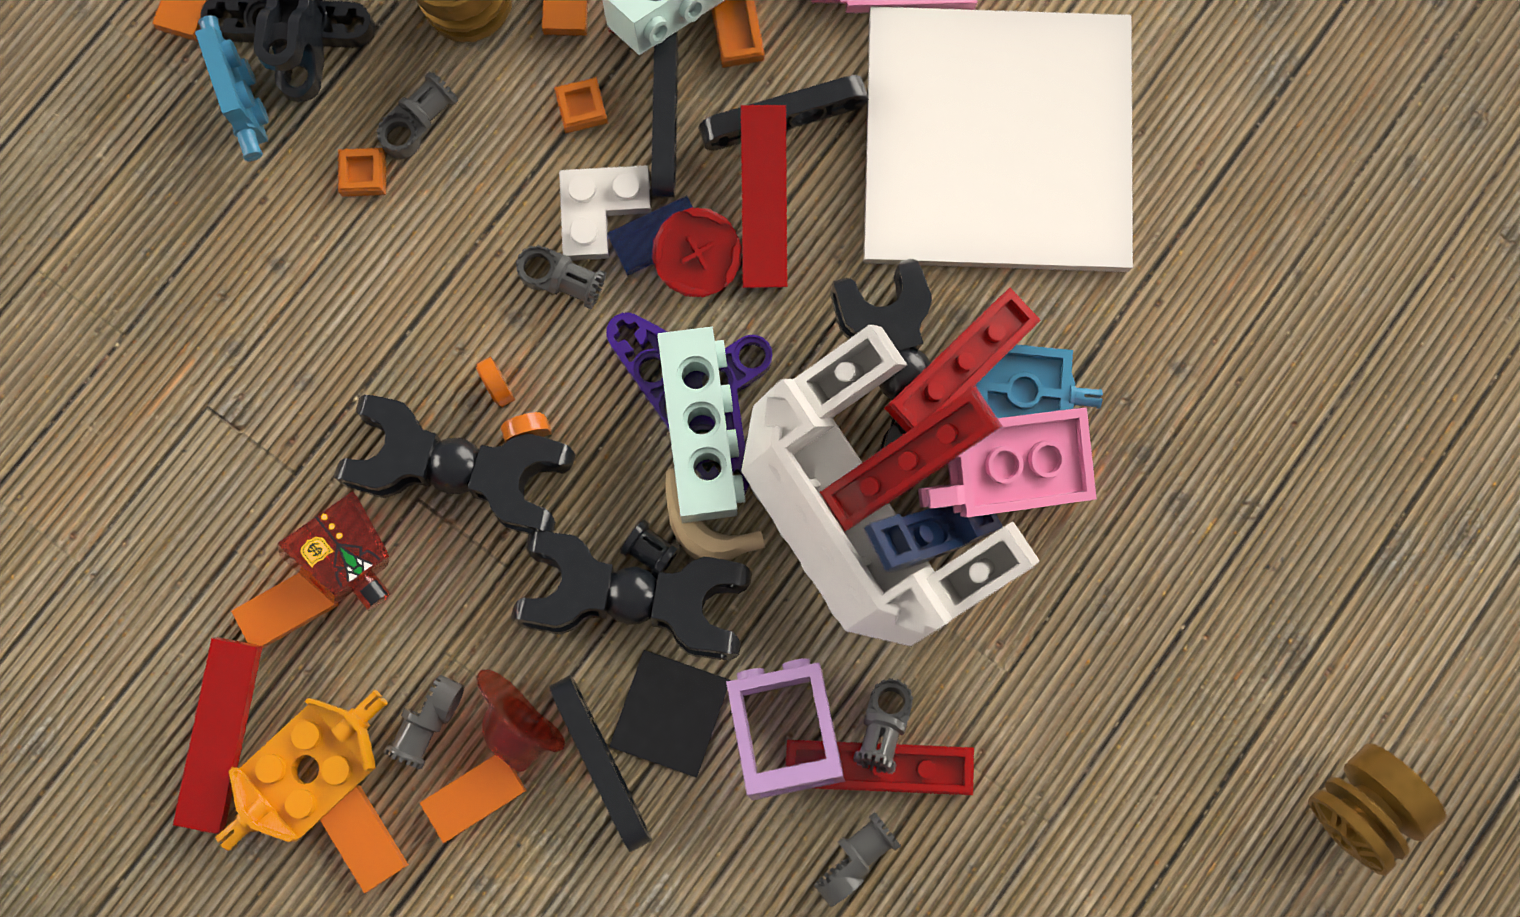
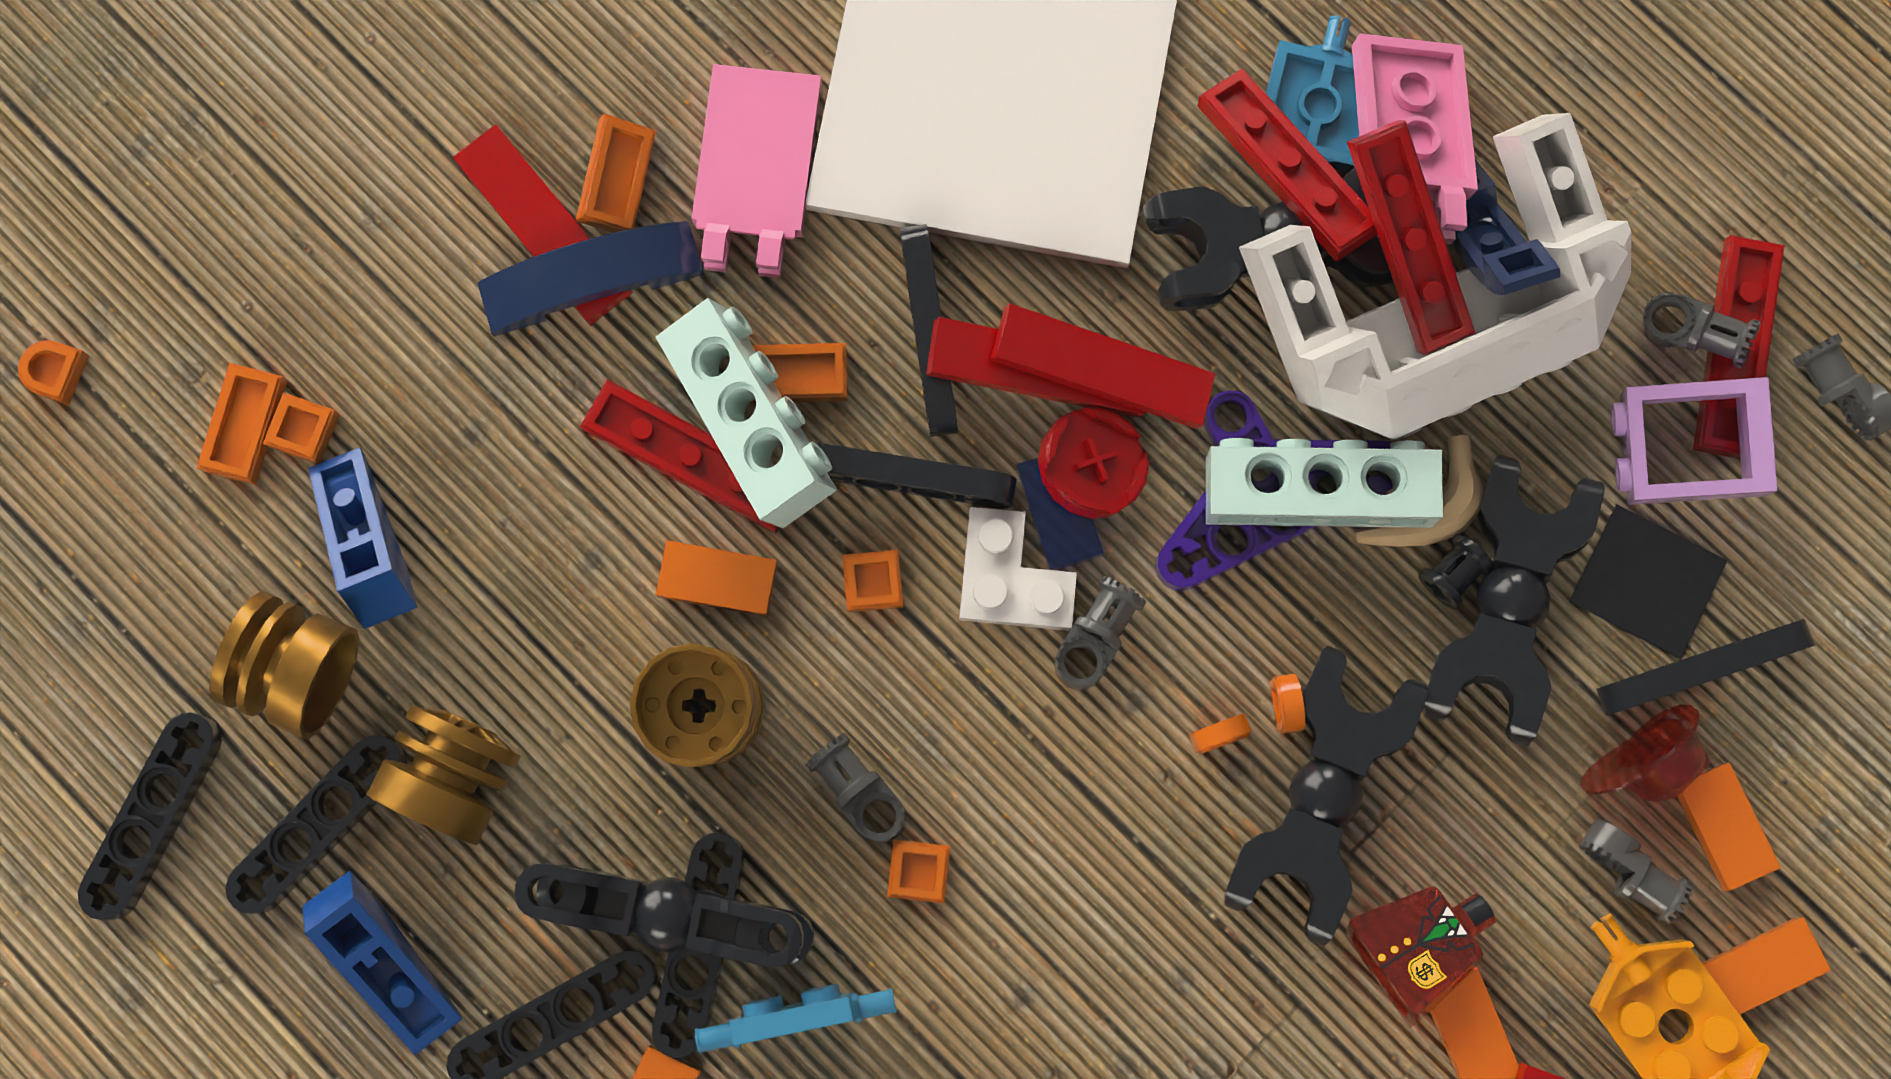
camera: 80 degrees left, 0 degrees up
none -> red tile [990,303,1216,429]

